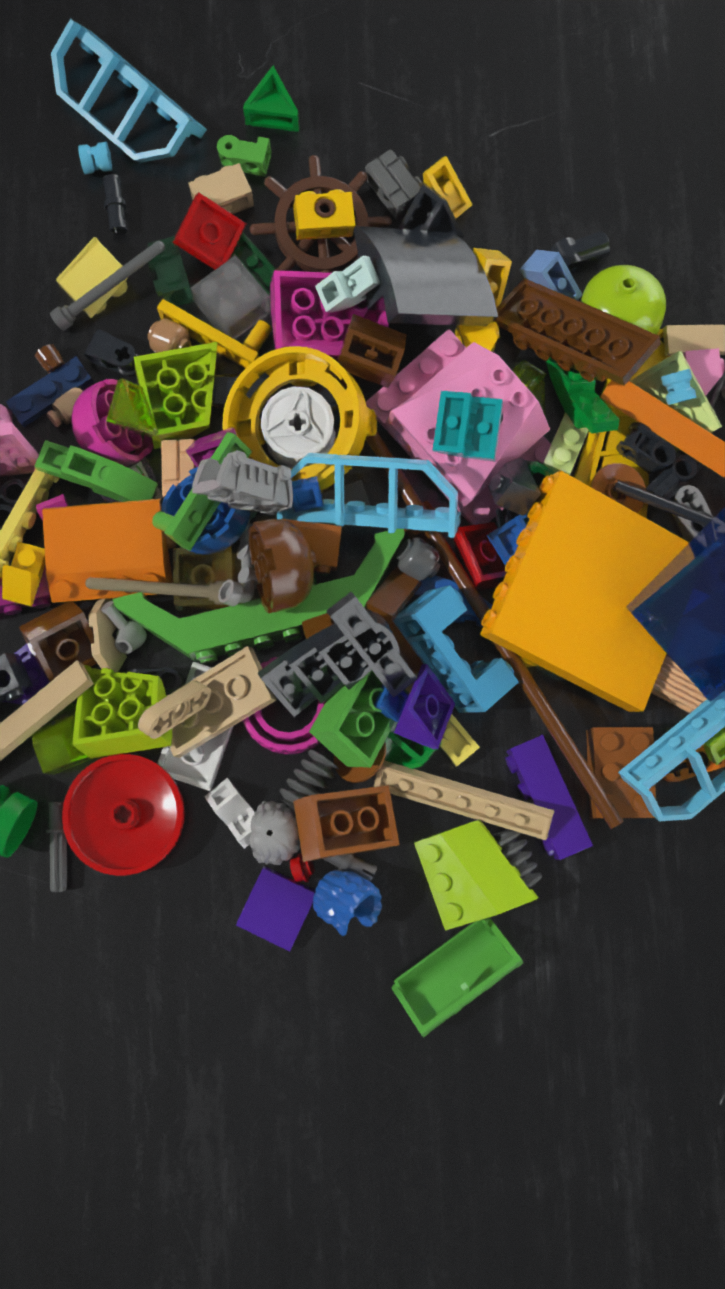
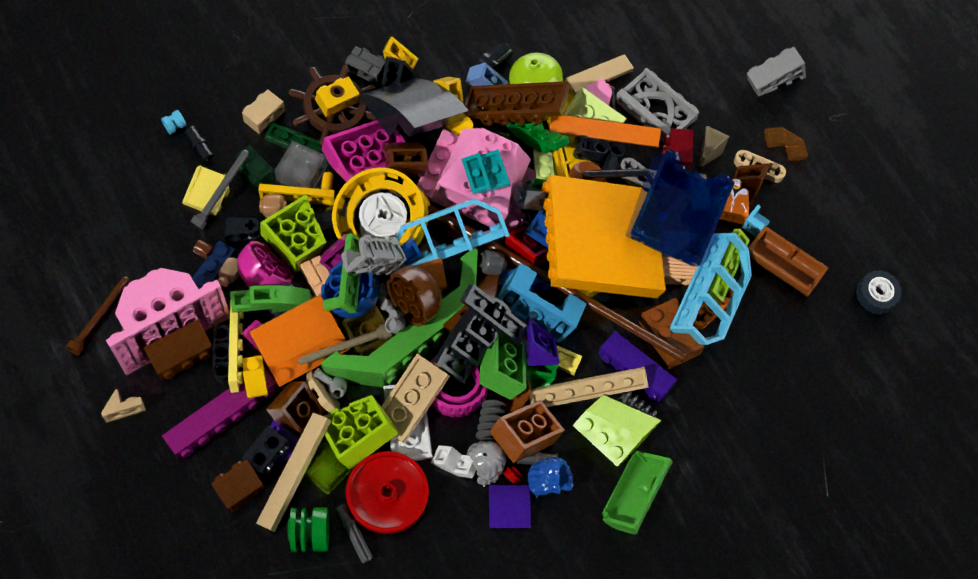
camera: 30 degrees left, 15 degrees down
medium azure plate [51,19,207,163] -> none
clear neon green slope [106,378,159,437] -> none
tan beam [138,680,211,739] -> none
red tile [173,192,246,273] -> none
bright green leg [217,135,272,177] -> none
green slope [243,66,299,132] -> none
light aqua brick [315,256,380,312] -> none
blue tile [374,685,409,722] -> none
medium azure wheel [661,369,697,405] -> none

